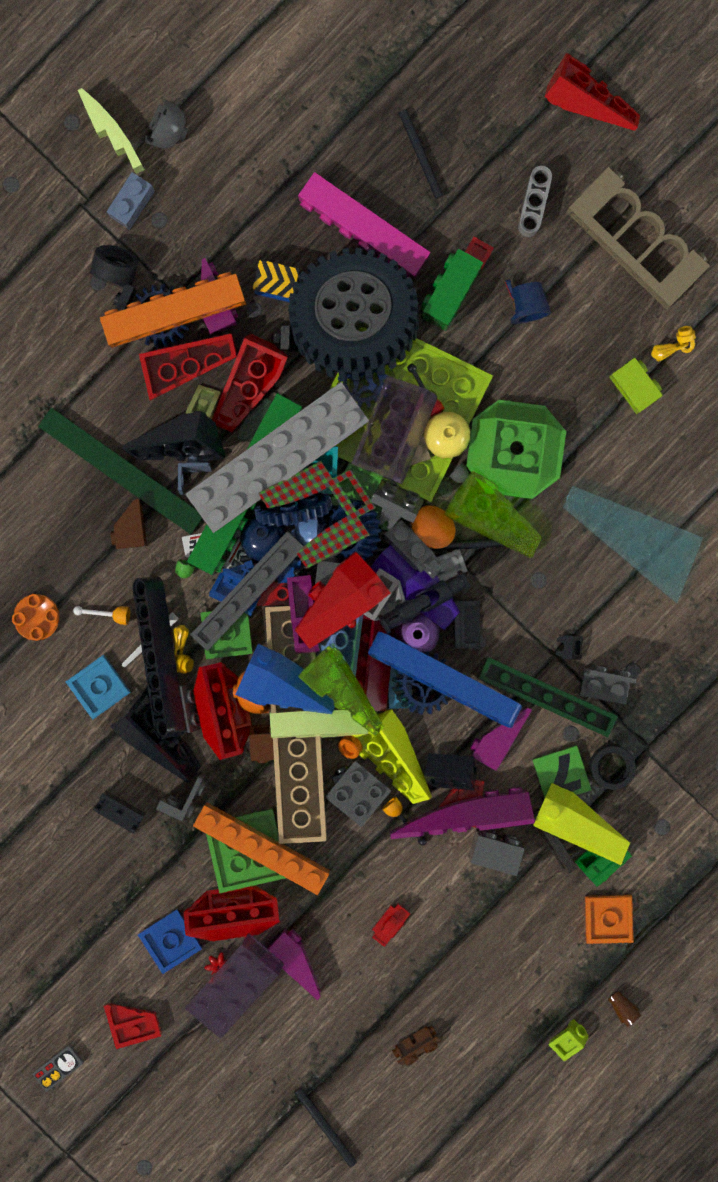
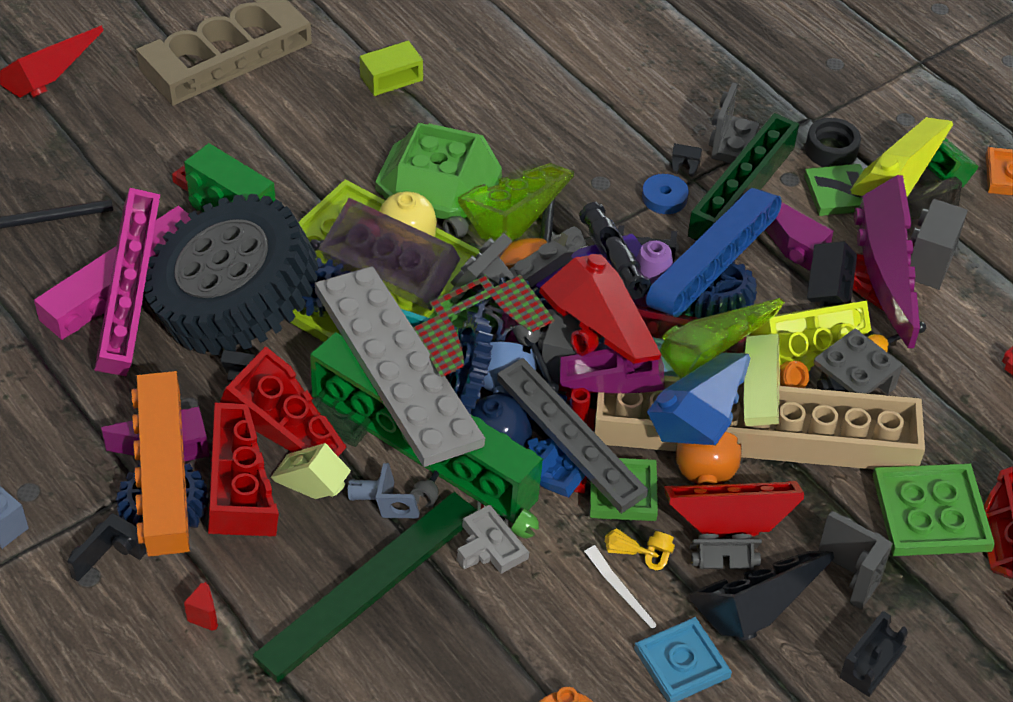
camera: 85 degrees left, 40 degrees down
hinge [73,606,131,625] -> none
black tyre [91,245,139,284] -> none
reddish brown slope [111,499,147,550] -> none
black wedge [122,411,225,461] -> none
black beam [133,576,186,739] -> none
orange brick [193,802,330,895] -> none
reddish brown brick [249,725,274,763] -> none
piece [253,260,301,303] -> none
dark blue hat [505,279,551,324] -> none
light grey beam [518,166,552,237] -> none
clear light blue wing [563,486,703,603] -> none
yellow piece [651,326,696,362] -> none
none -> dark pink brick [94,188,160,376]
none -> red slope [184,582,218,631]
none -> light grey hinge [456,505,530,574]
none -> blue piece [642,174,689,214]

